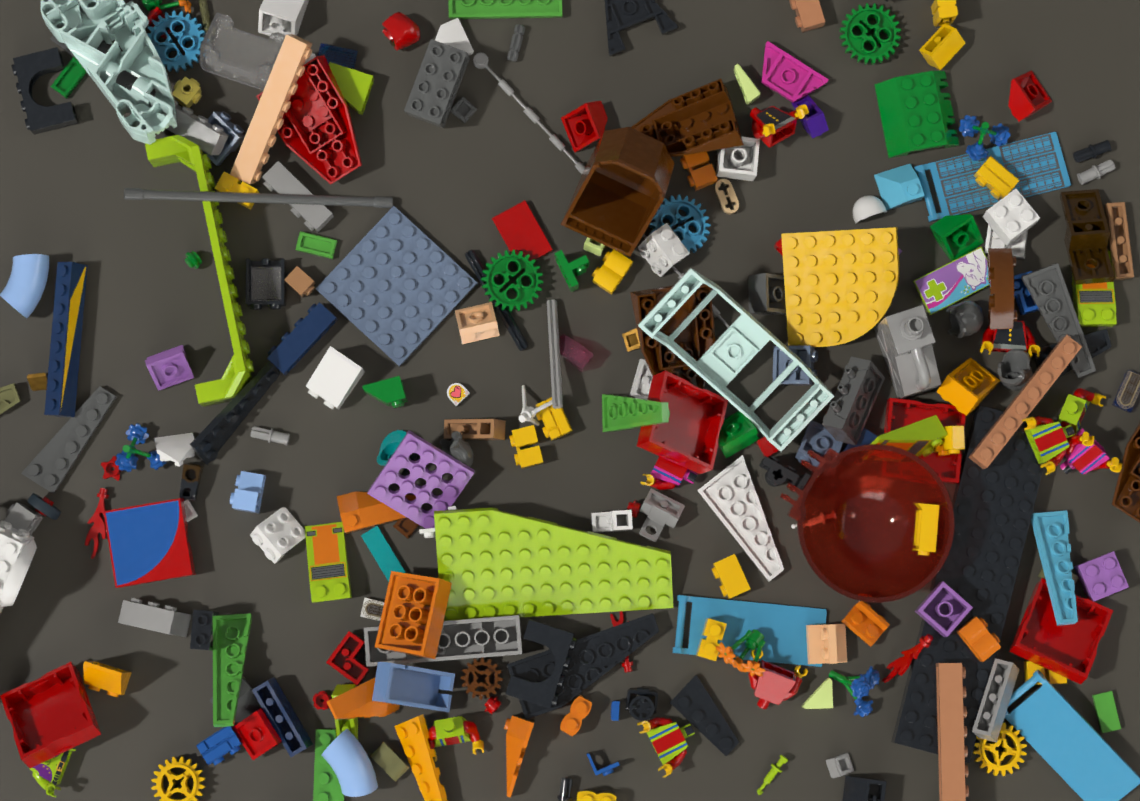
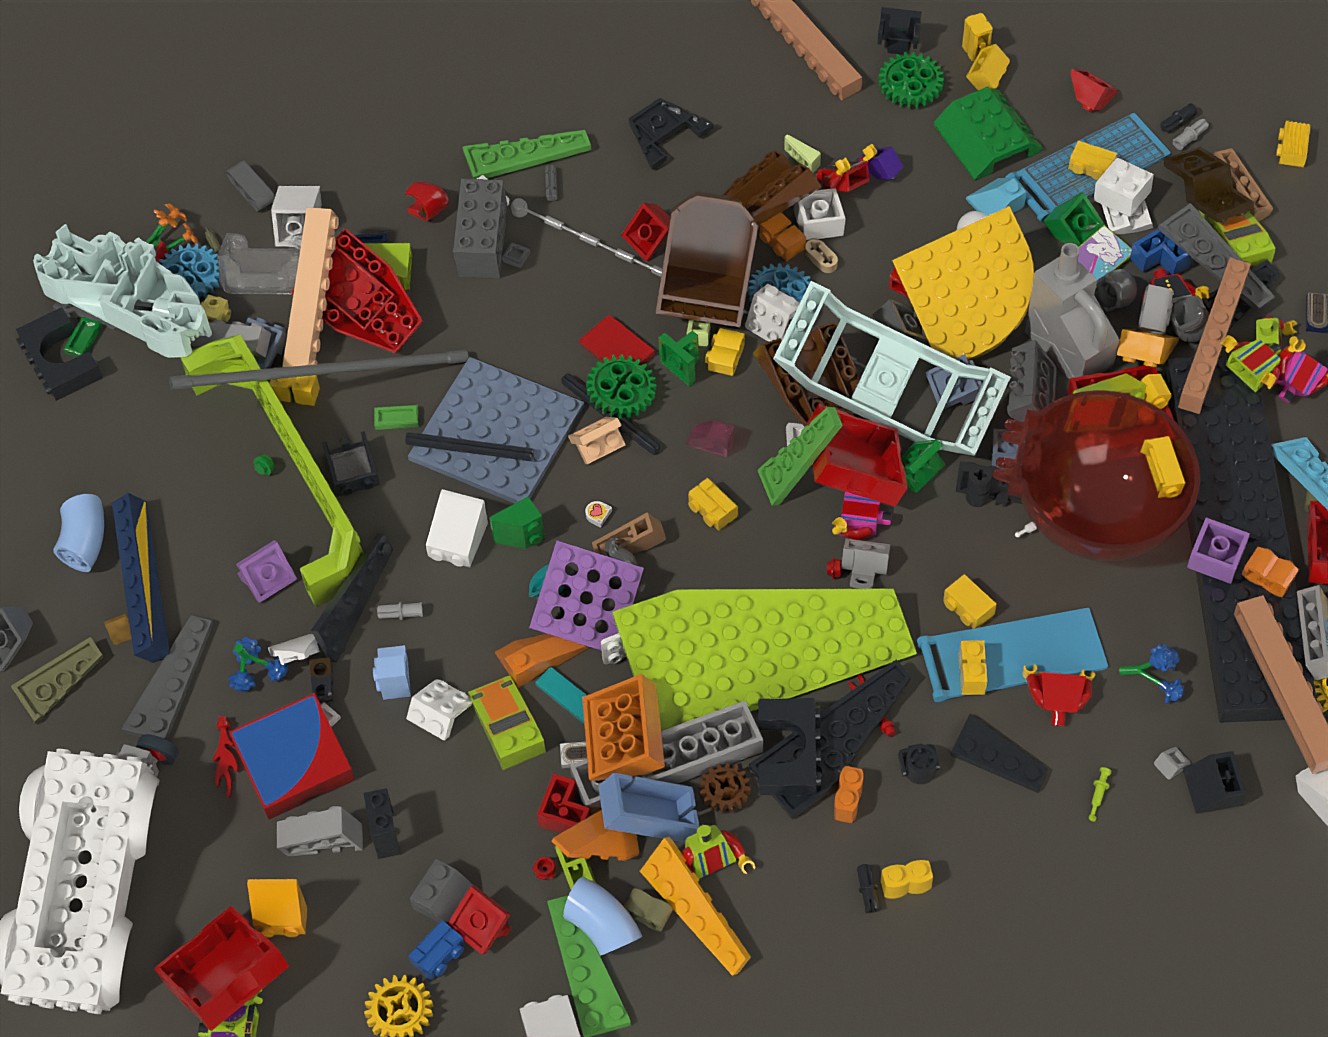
camera: 10 degrees left, 25 degrees down
red plate [101,456,121,481] -> none
bright green wing [213,613,252,727] -> none
dark blue brick [252,677,313,757] -> none
light grey brick [262,161,334,232] -> none
dark blue brick [267,302,338,376] -> none
medium nougat brick [284,266,316,297] -> none
reddish brown tile [393,517,419,539] -> none
red plate [484,697,502,715] -> none
orange wedge [504,715,534,798] -> none
yellow piece [509,425,544,469] -> none
white plant [519,385,552,426] -> none
light grey axle [547,299,563,409] -> none
blue bracket [586,752,620,776] -> none
white brick [591,510,633,532] -> none
blue tile [611,701,620,721] -> none
pearl gold slope [622,328,641,352] -> none
torso [637,717,695,778] -> none
white wing [697,455,784,582] -> none
plant [716,629,766,677] -> none
red tile [756,437,779,457] -> none
dark pink wing [761,41,829,103] -> none
yellowish green slope [801,678,833,709] -> none
light nougat bracket [806,624,847,664] -> none
orange bracket [841,600,890,647] -> none
red piece [882,634,933,683] -> none
blue plant [959,115,1011,161] -> none
reddish brown brick [987,248,1017,329] -> none
none -> black axle [405,432,534,461]
none -> light grey piece [1137,284,1174,334]

